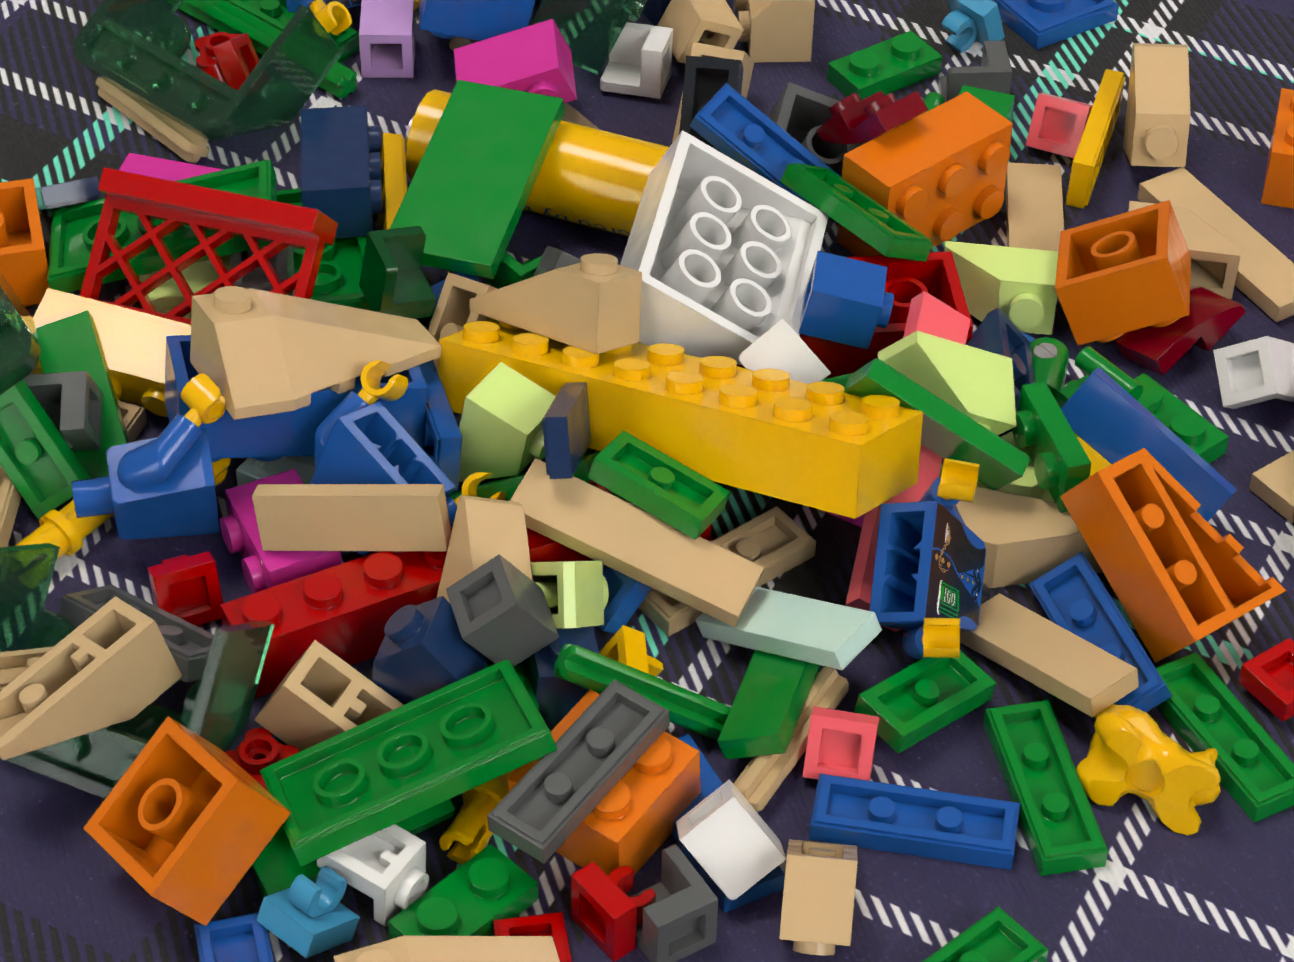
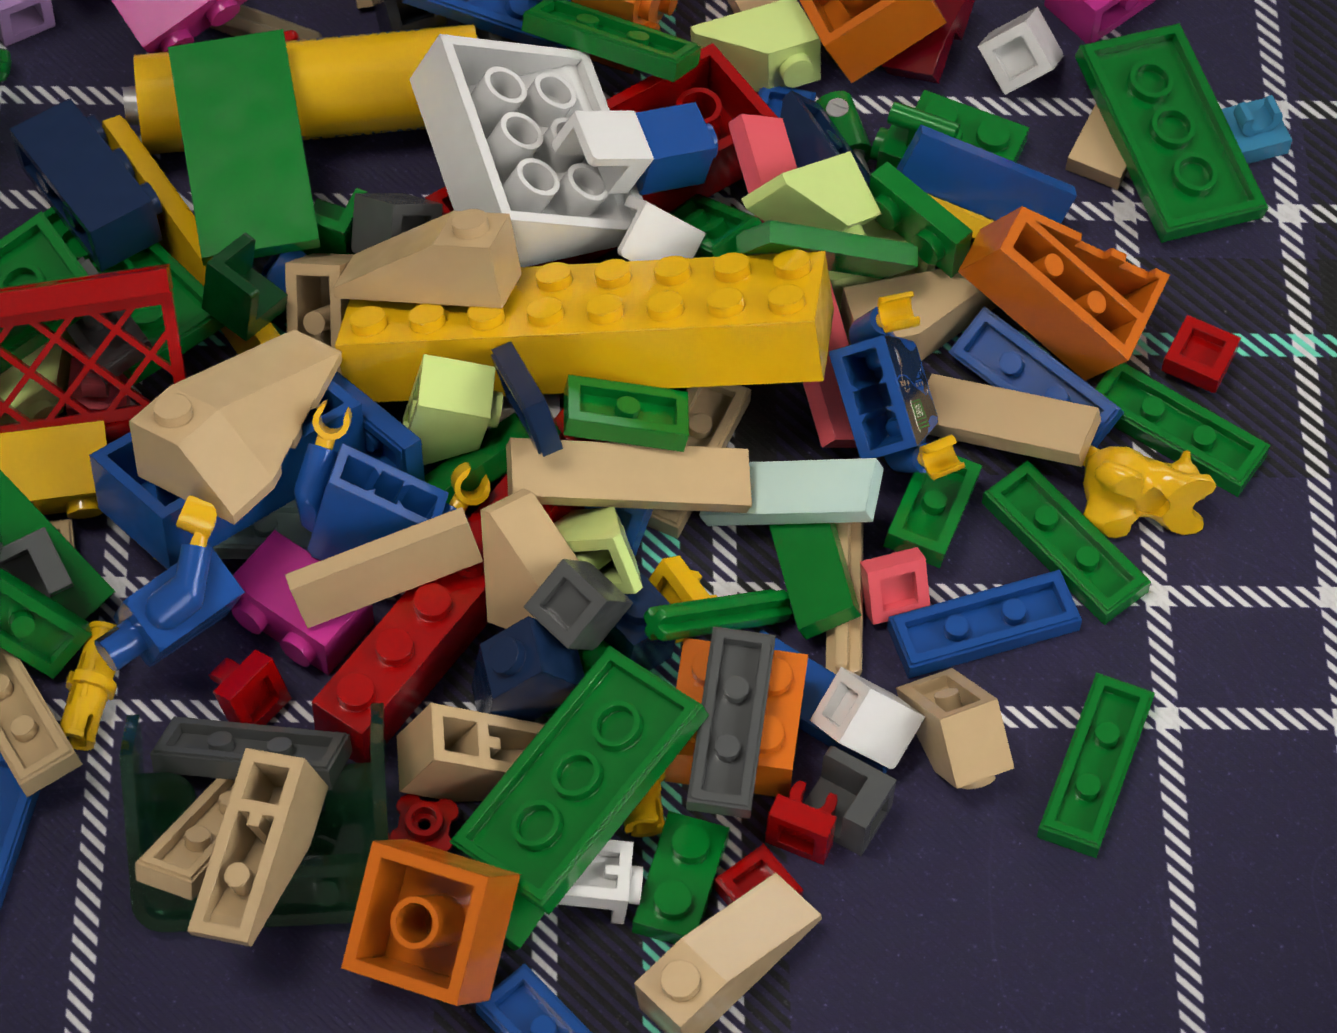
camera: 30 degrees left, 15 degrees up
dark azure tile [256,865,360,958] -> none
none -> white panel [551,110,654,194]

